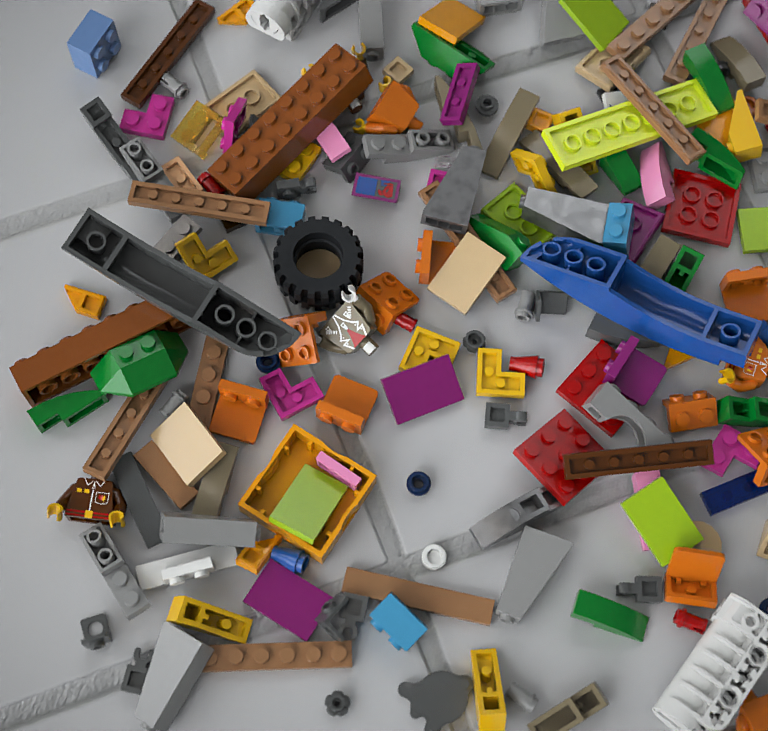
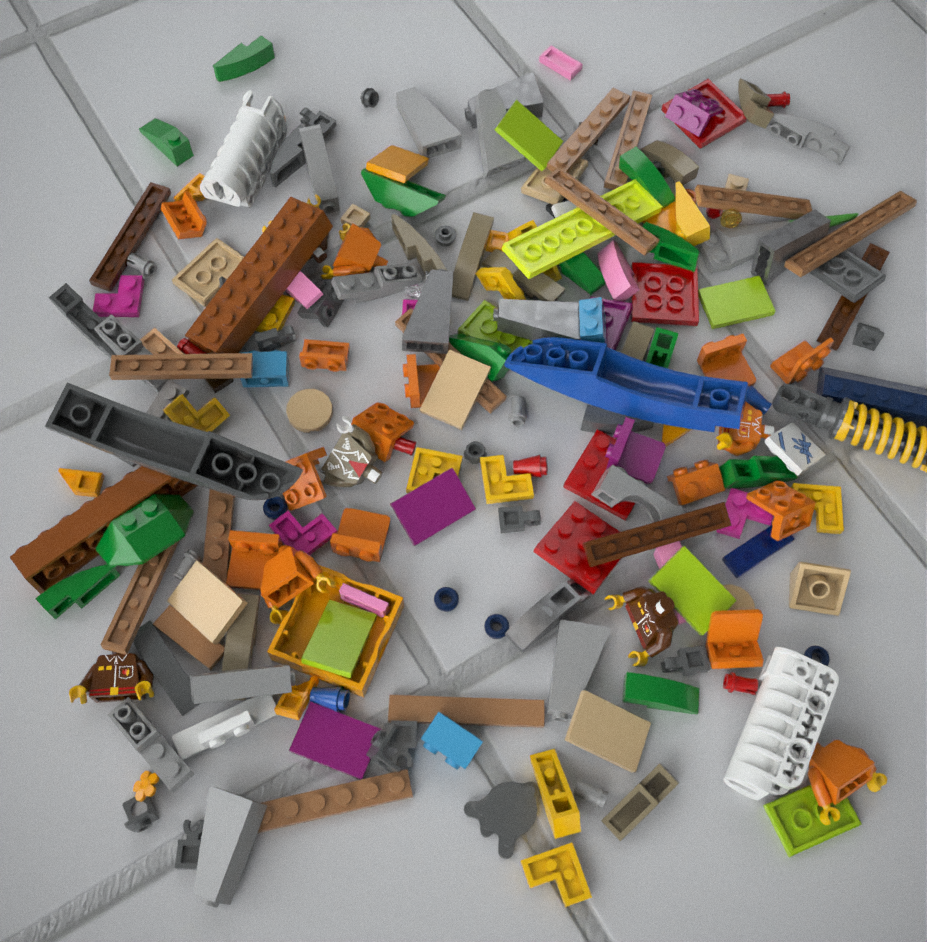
camera: 10 degrees left, 5 degrees down
medium blue brick [67,9,121,78] -> none
yellow slope [166,595,253,644] -> none
clear yellow plate [170,100,223,160] -> none
dark pink plate [220,97,247,154] -> none
black tyre [273,216,364,311] -> none
dark grey plate [325,690,350,717] -> none
slope [352,173,401,203] -> none
white tile [421,544,447,571] -> none
magenta plate [439,63,480,125] -> none
dark grey bracket [534,290,568,322] -> none
none -> light orange plant [133,771,159,802]
none -> orange bracket [161,192,207,239]
none -> orange torso [260,545,336,624]
none -> orange bracket [299,339,350,372]
none -> dark blue plate [484,614,509,639]
none -> tan tile [565,690,651,773]
none -> reddish brown torso [605,586,678,667]

